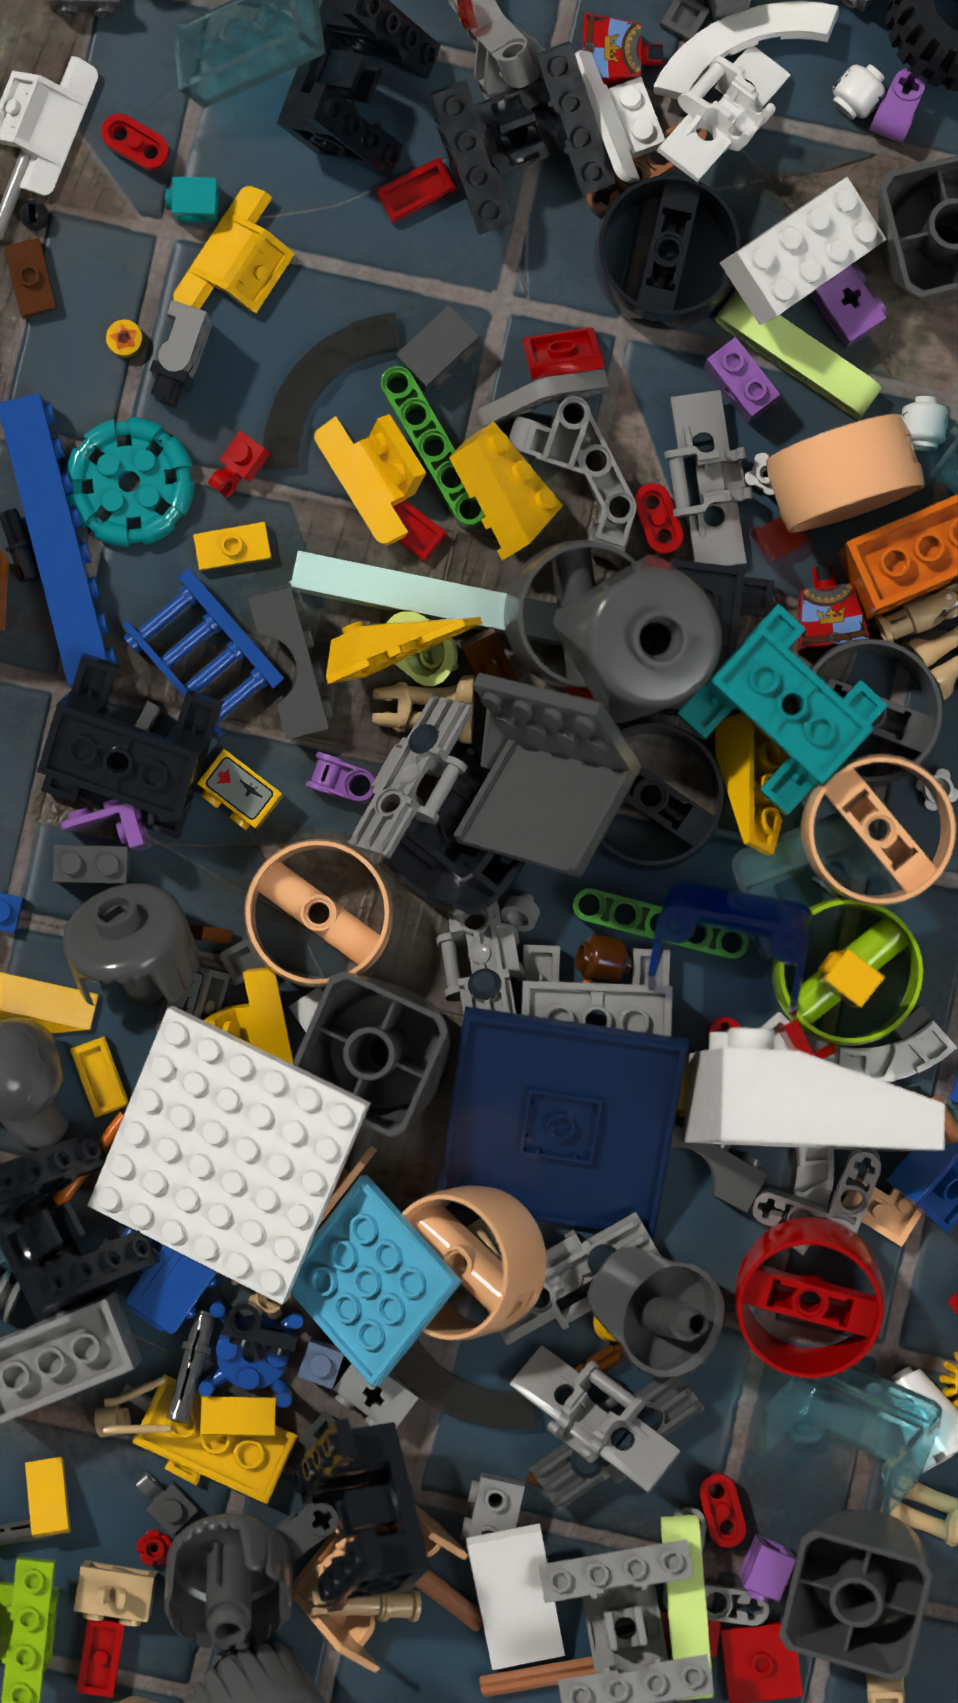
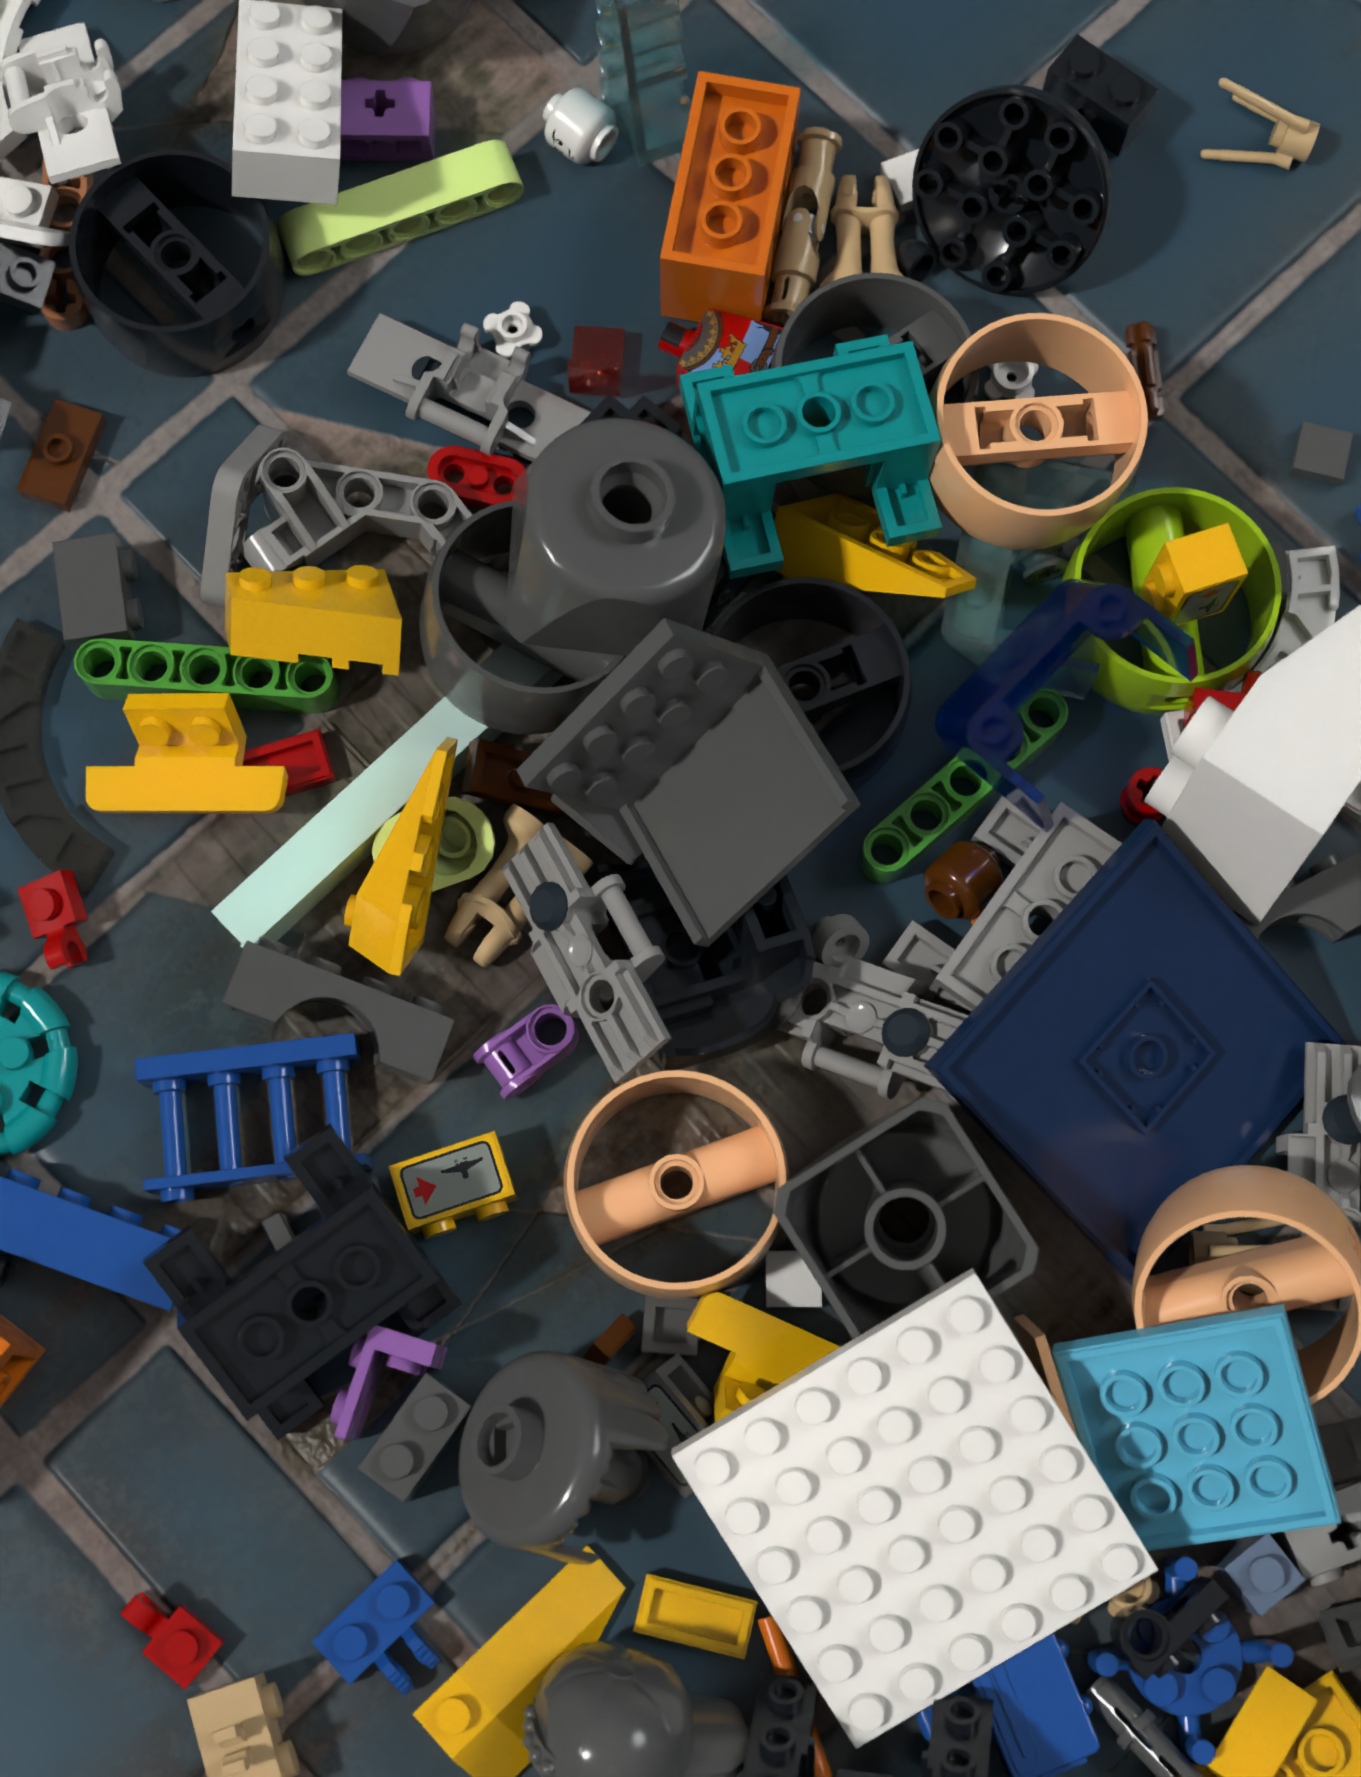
camera: 55 degrees left, 10 degrees down
yellow plate [193,522,272,572] -> none
red plate [522,327,604,380] -> none
medium lavender brick [704,337,780,424] -> none
light nougat cylinder [766,414,925,533] -> none
none -> reddish brown plate [17,399,107,513]

